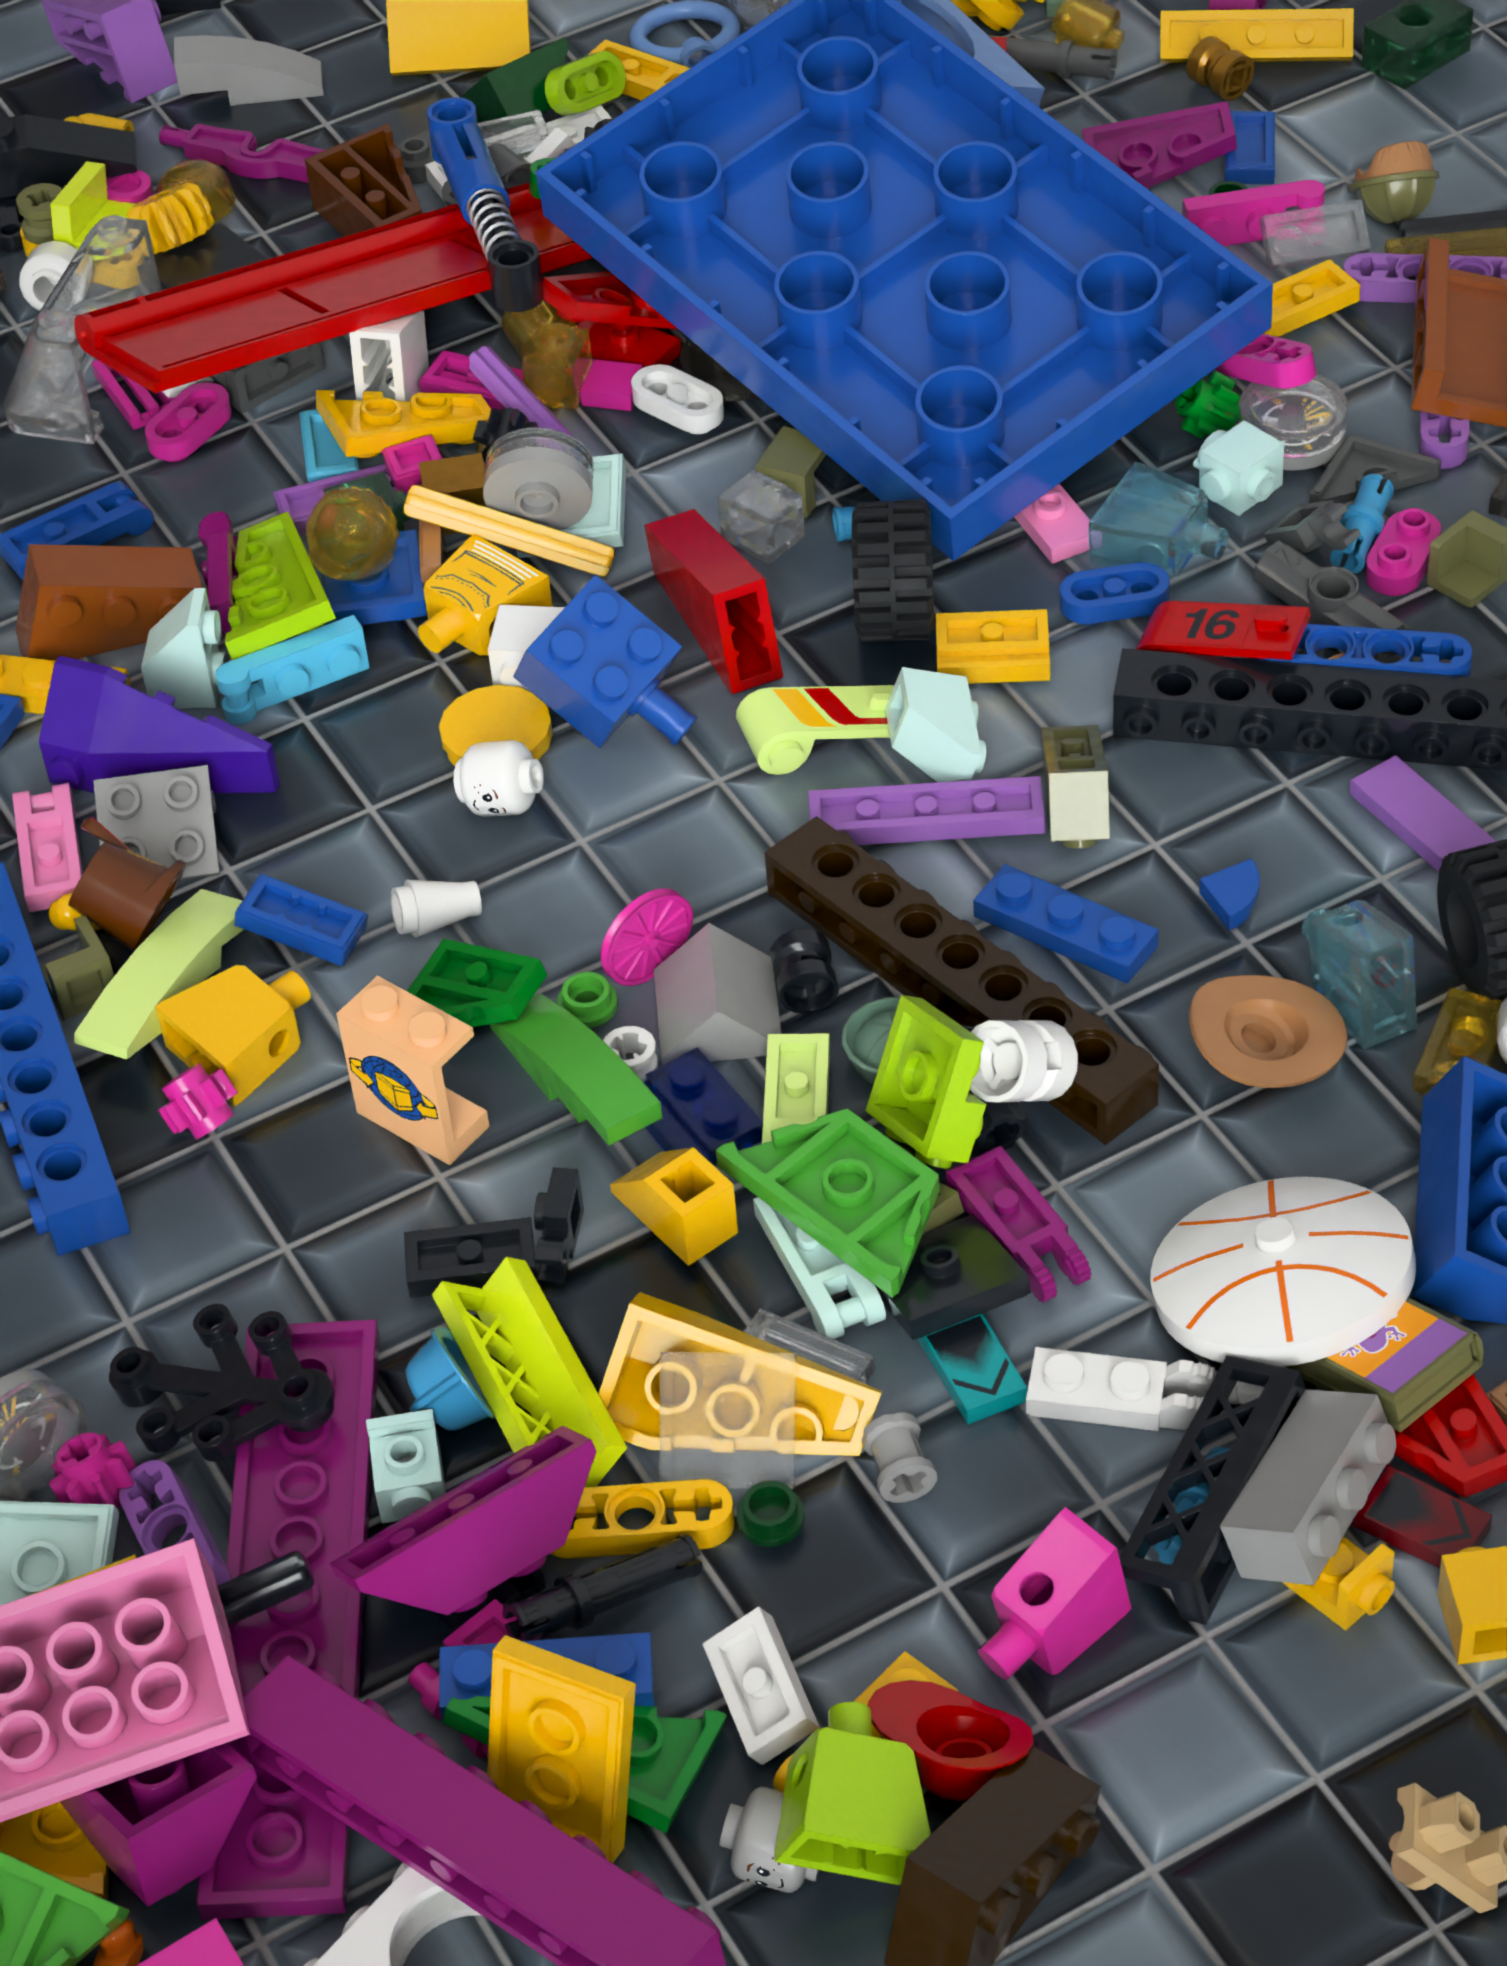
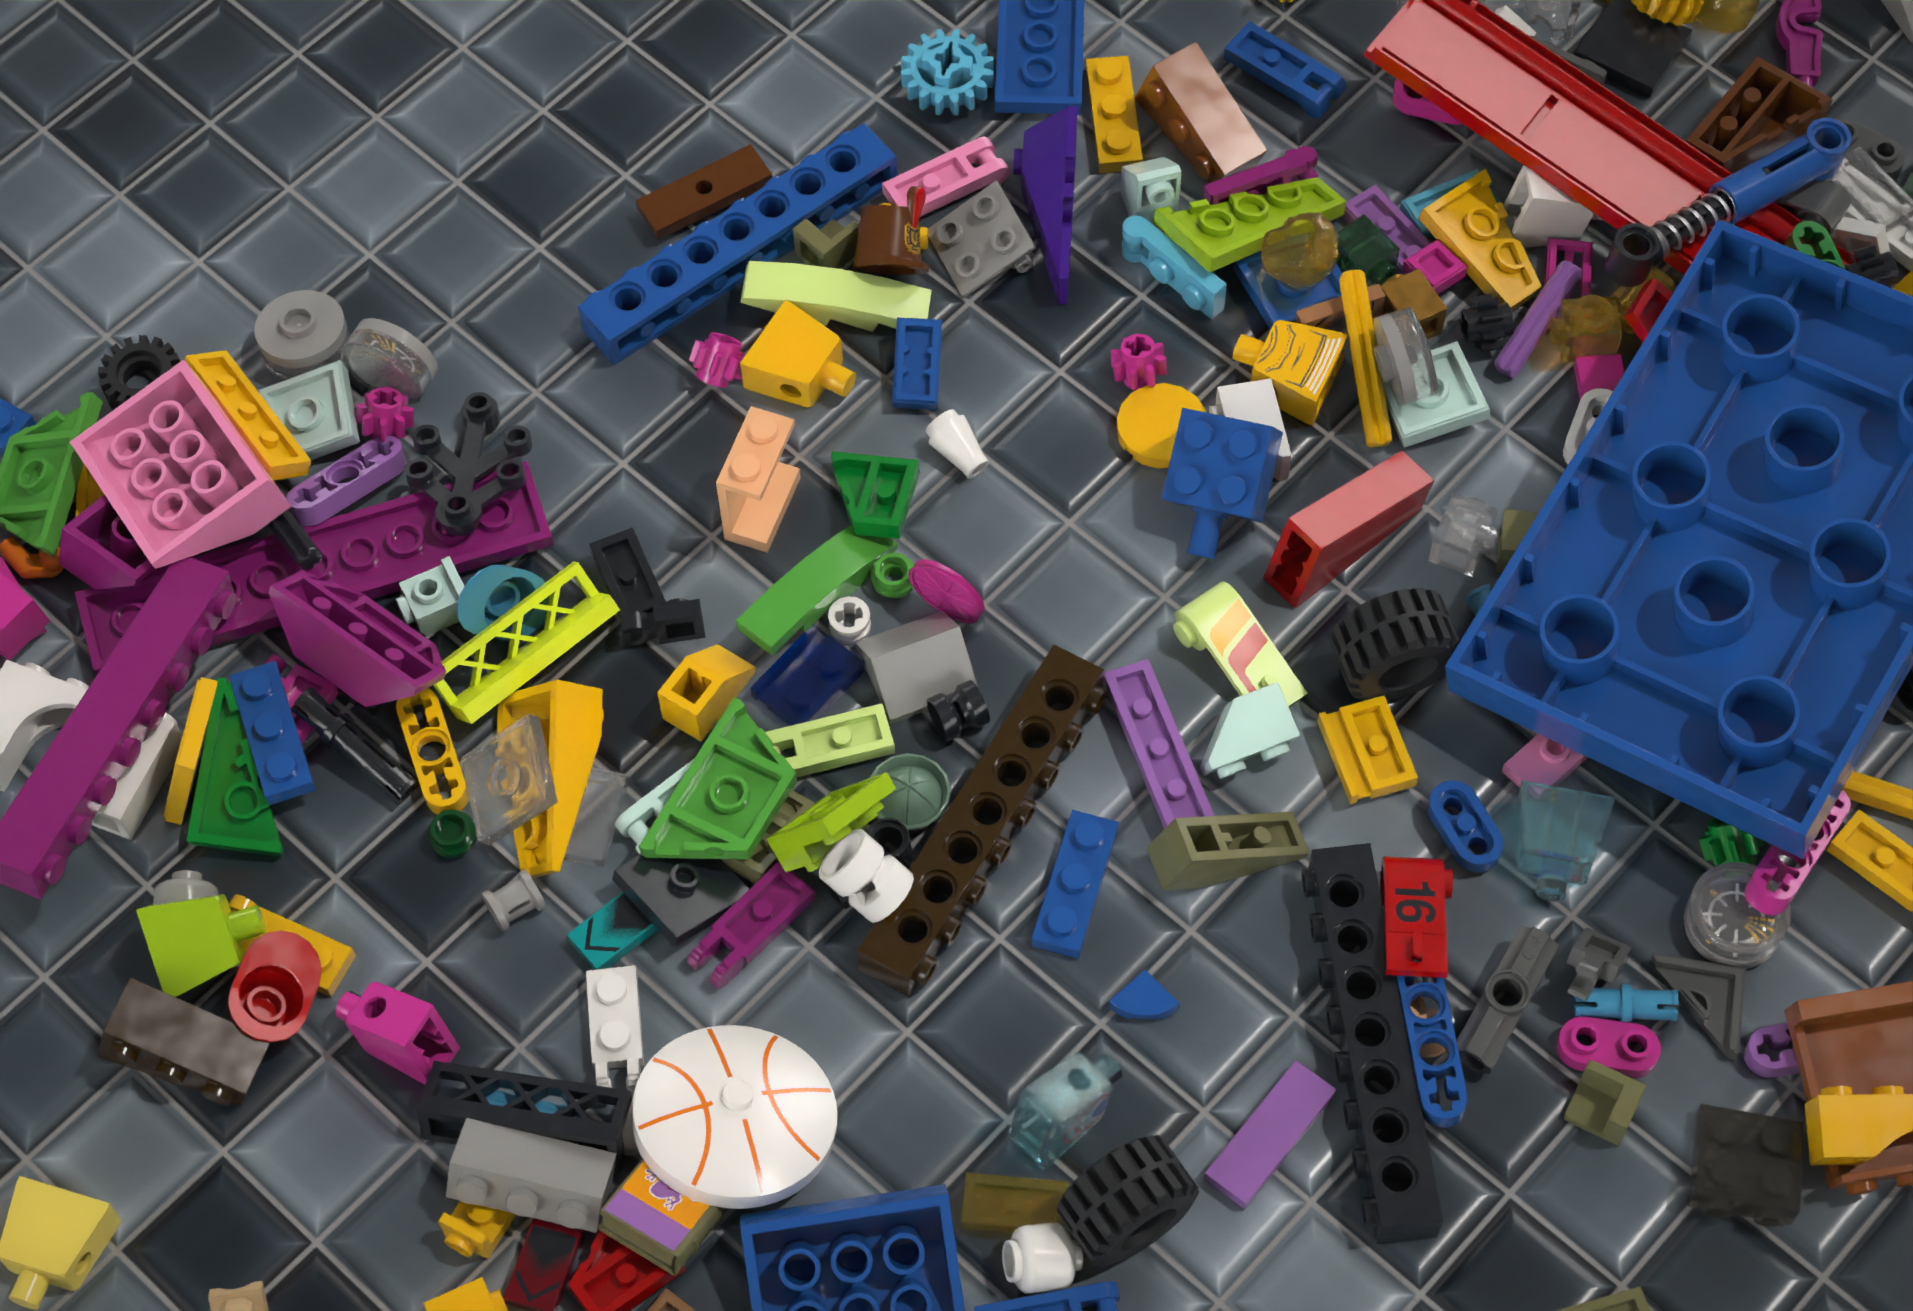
camera: 70 degrees right, 15 degrees up
white head [454,740,544,817] -> none
white plate [702,1606,820,1765] -> none
medium nougat hat [1189,975,1347,1088] -> none
light aqua brick [1193,420,1284,516] -> none
none -> dark pink gear [1111,334,1167,390]

